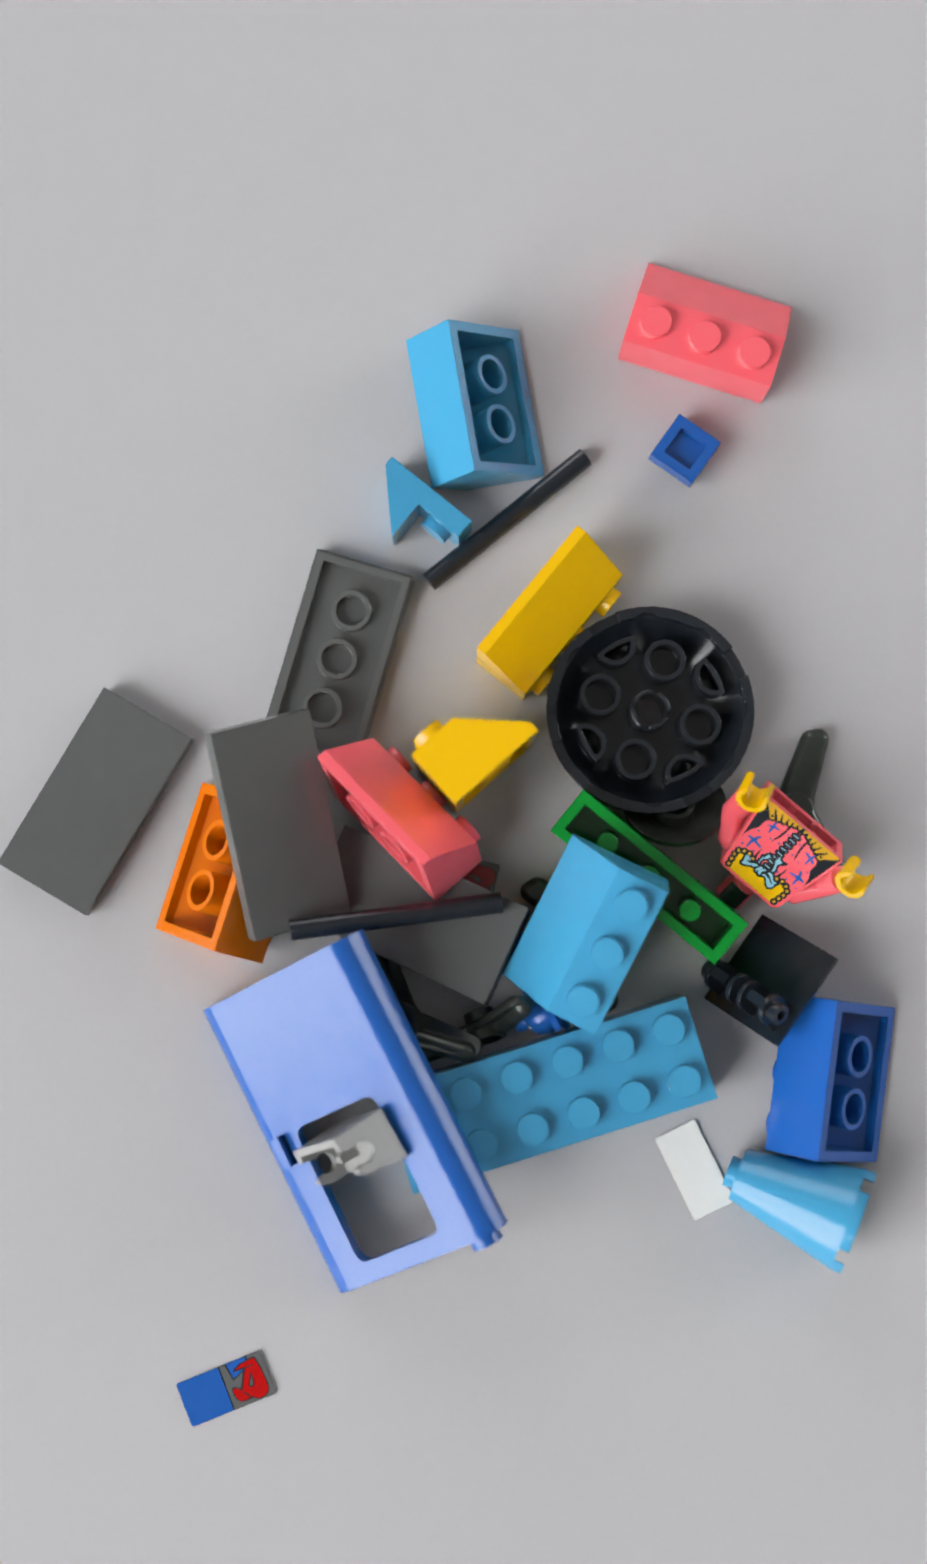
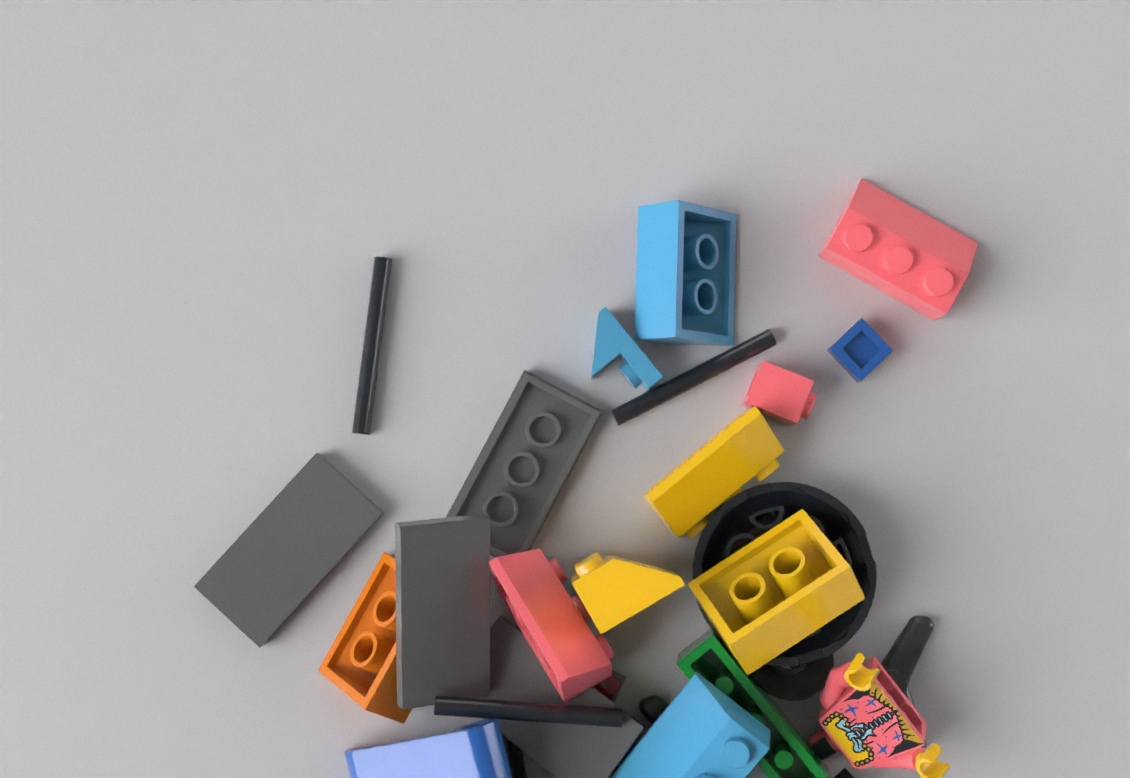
camera: 10 degrees right, 0 degrees up
none -> black bar [352,256,392,435]
none -> yellow slope [687,509,865,676]
none -> coral brick [742,361,816,426]

